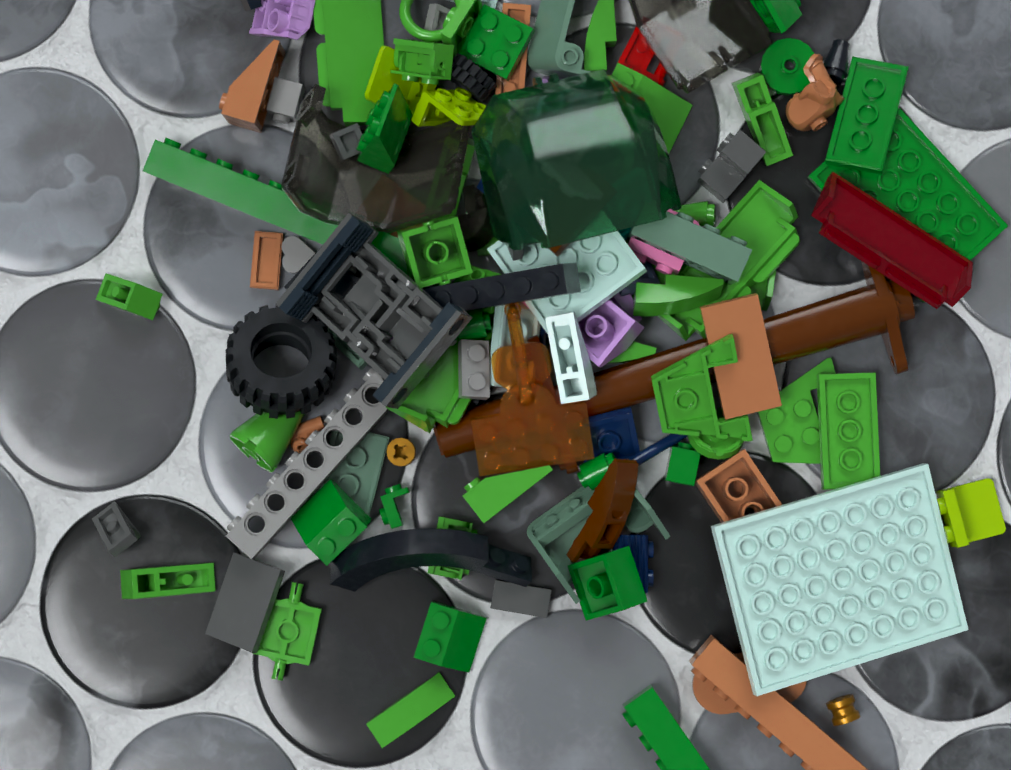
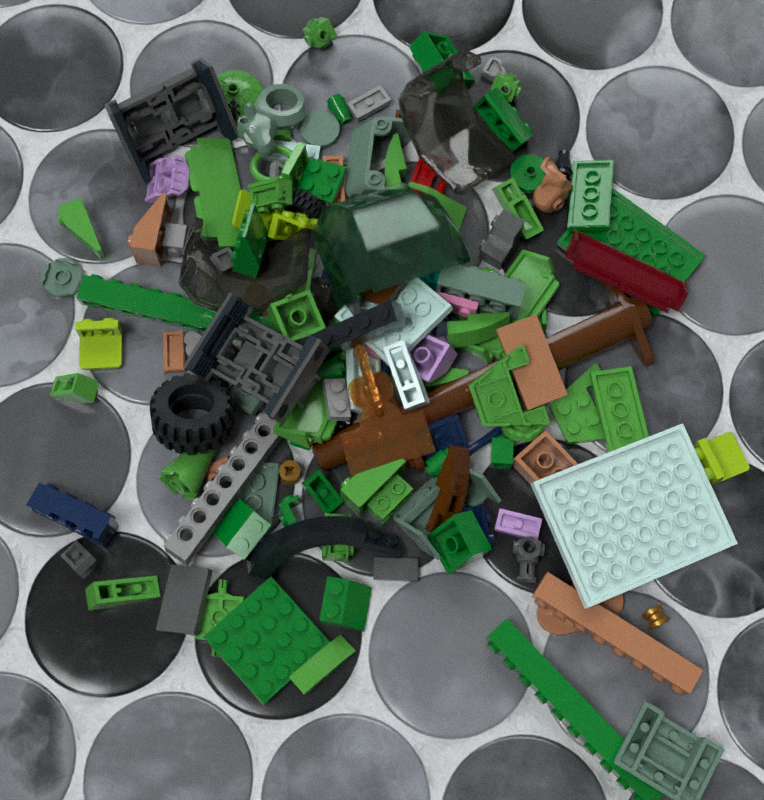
camera: 10 degrees left, 15 degrees down
none -> dark blue wedge [26,482,119,548]
none -> sand green tile [41,258,83,298]
none -> bright green slope [57,198,105,259]
none -> lime bracket [75,318,122,370]
none -> green plate [203,577,330,705]
none -> green slope [302,469,344,514]
none -> bright green hinge [367,474,413,525]
none -> lavender plate [494,508,542,540]
none -> dark grey connector [512,536,545,583]

